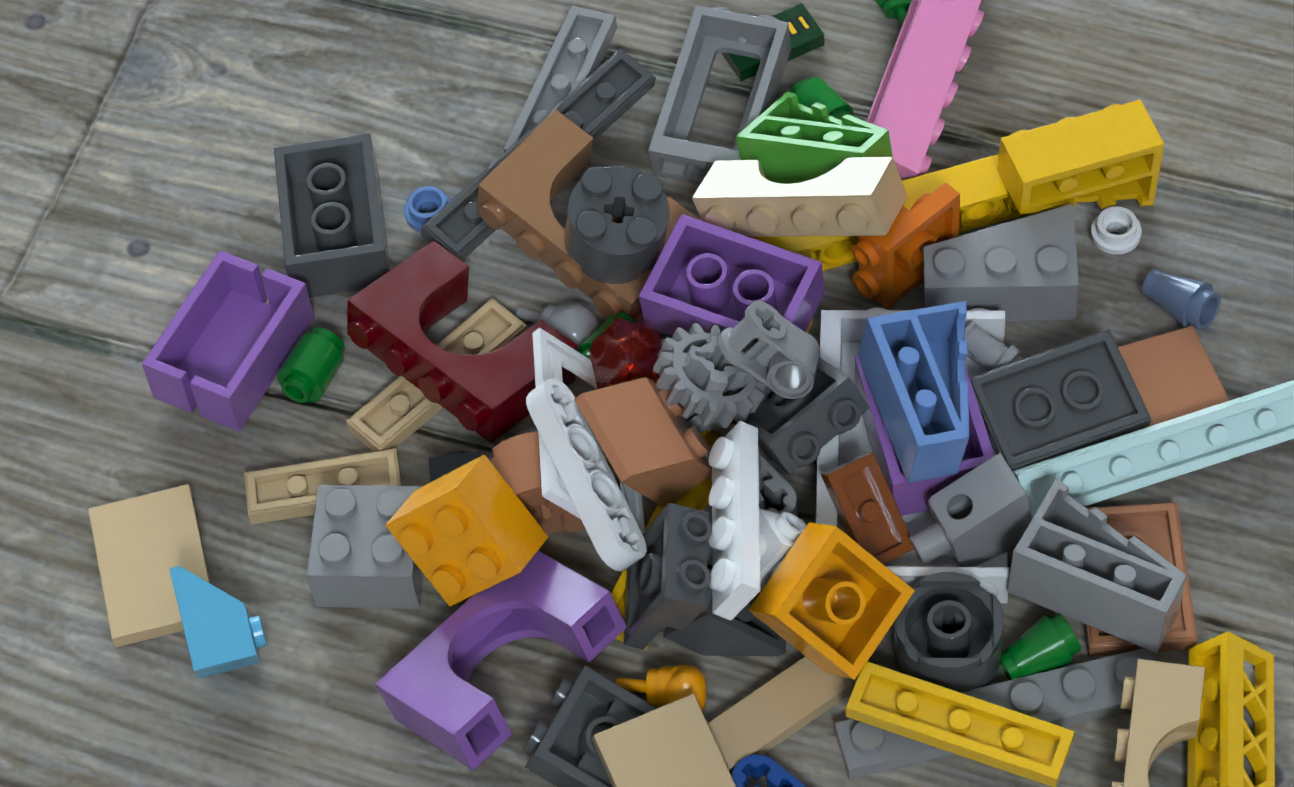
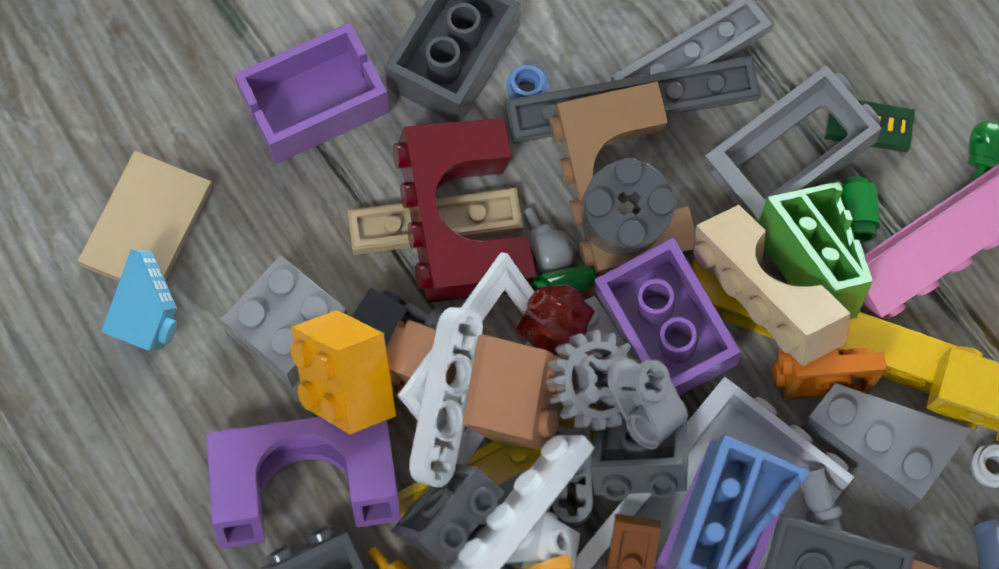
camera: 30 degrees right, 15 degrees up
tan tile [244,448,402,525] -> none
green brick [277,327,345,403] -> none

